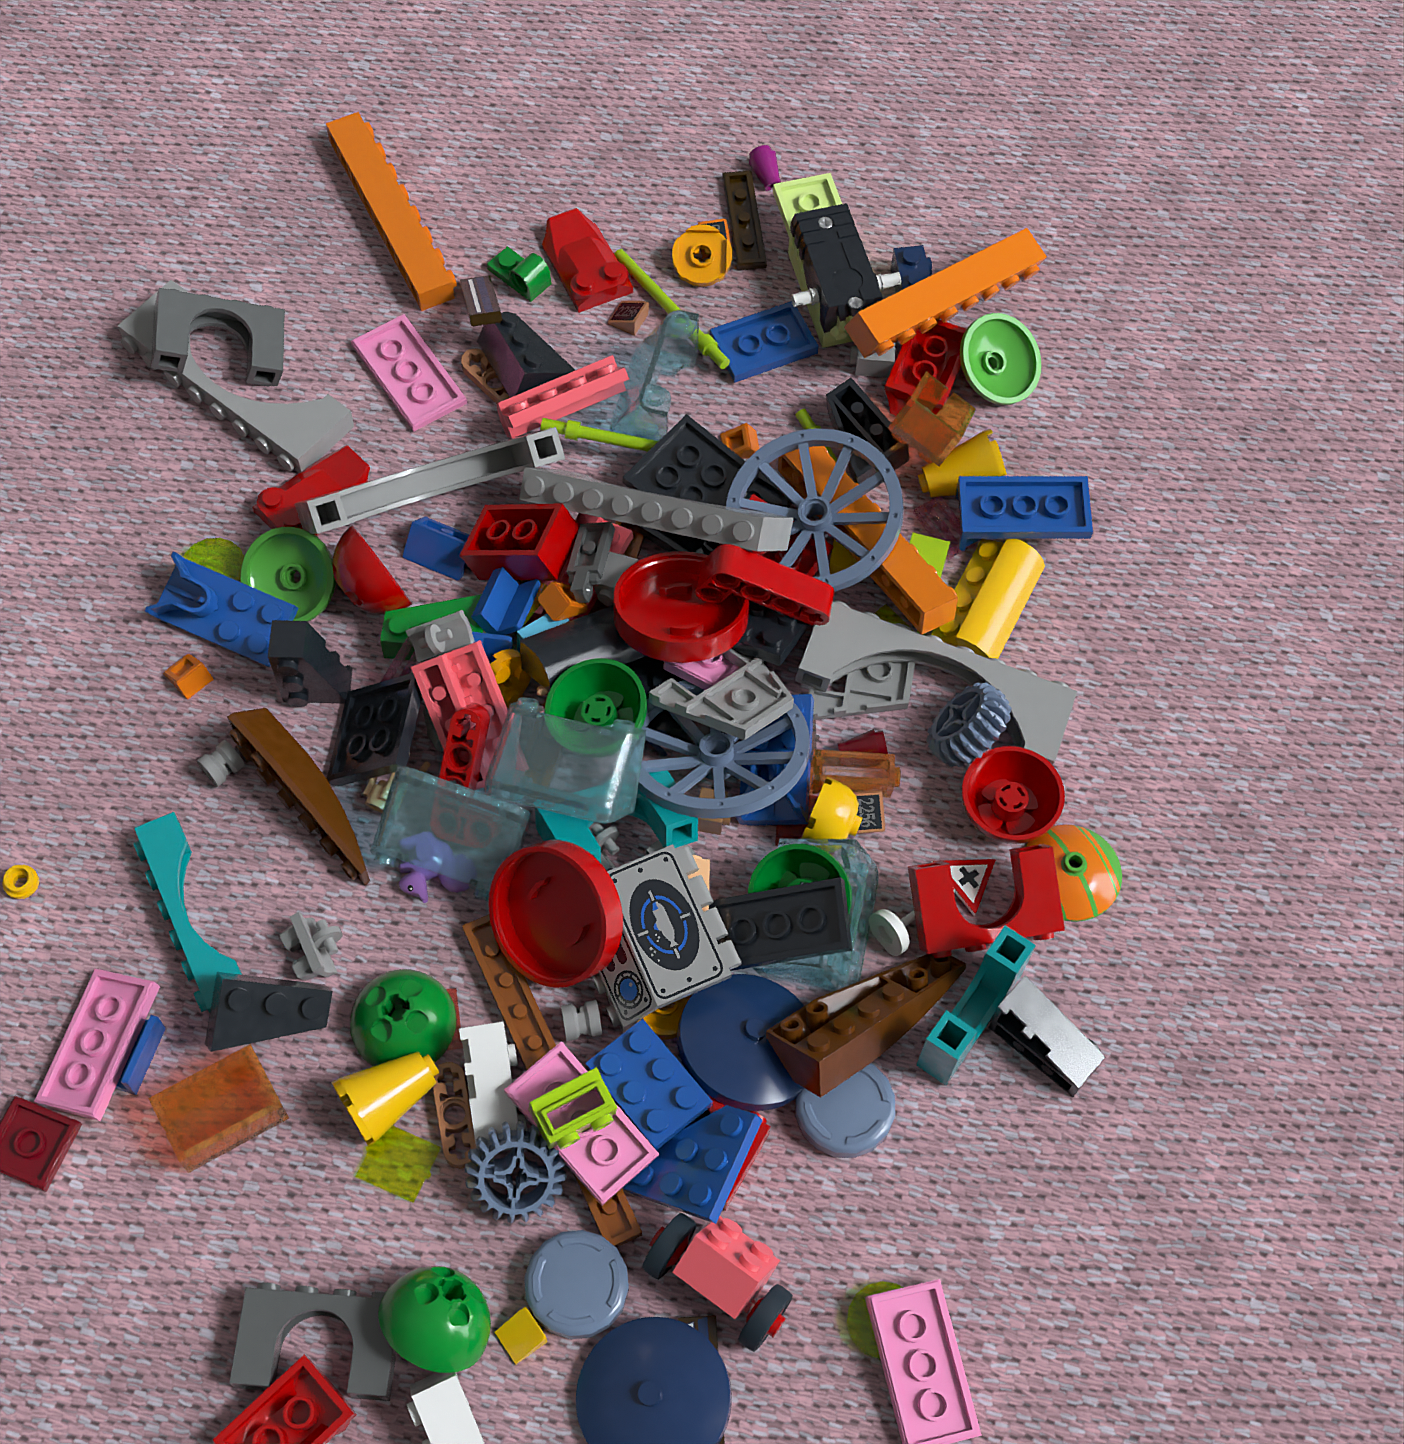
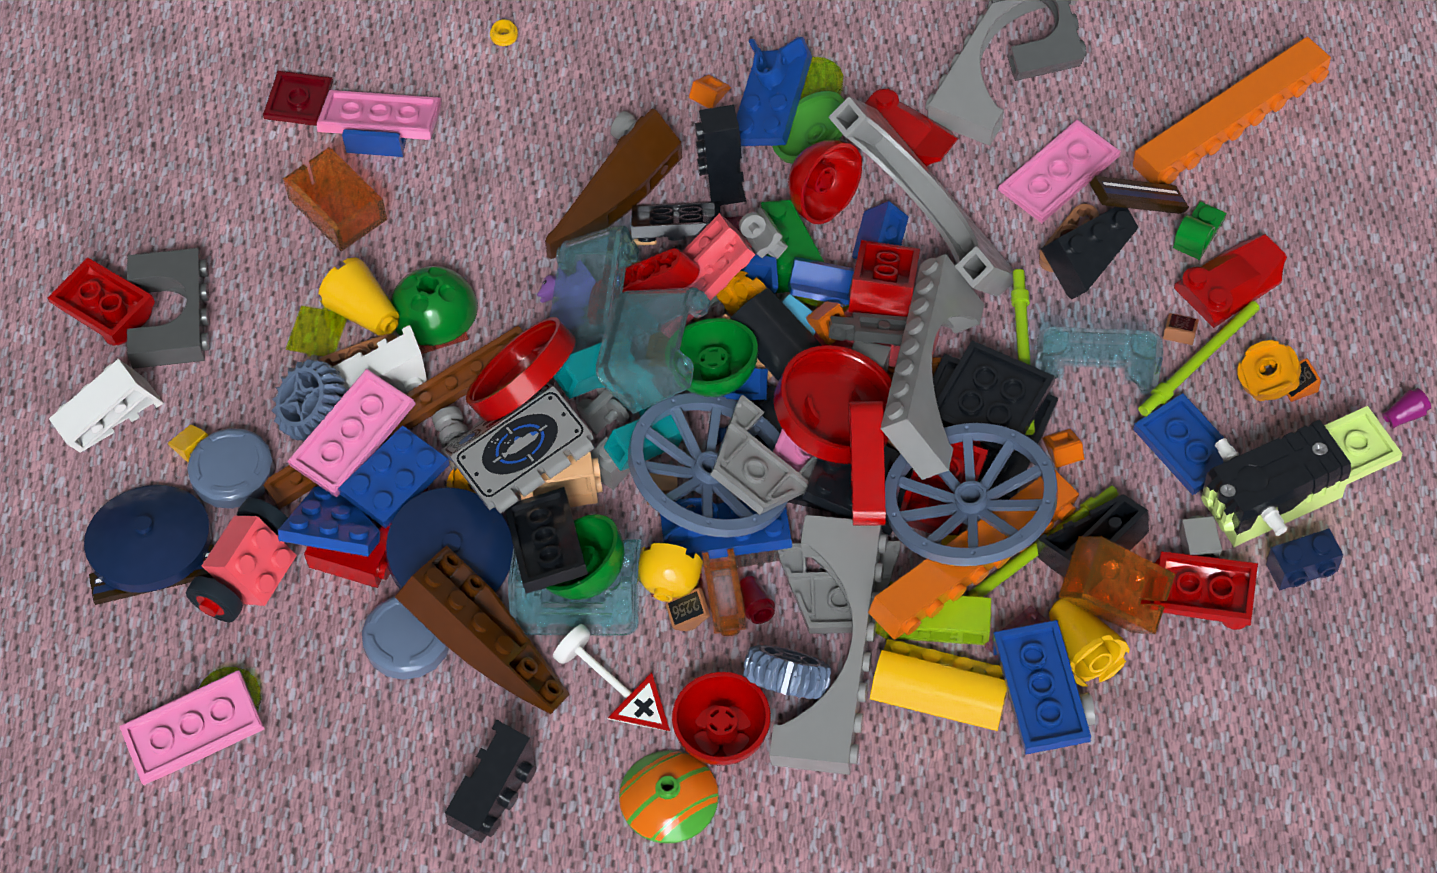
camera: 85 degrees right, 5 degrees down
teal arch [133,812,243,1013] -> none
black wedge [205,972,333,1052] -> none
light grey hips [280,912,343,981] -> none
green piece [378,1266,491,1373] -> none
coral brick [497,355,629,438] -> none
lime window [528,1067,618,1150] -> none
dark brown tile [722,170,767,271] -> none
orange brick [844,228,1047,358] -> none
red arch [908,844,1065,958] -> none
teal arch [916,925,1036,1085] -> none
bright green dish [960,313,1041,405] -> none

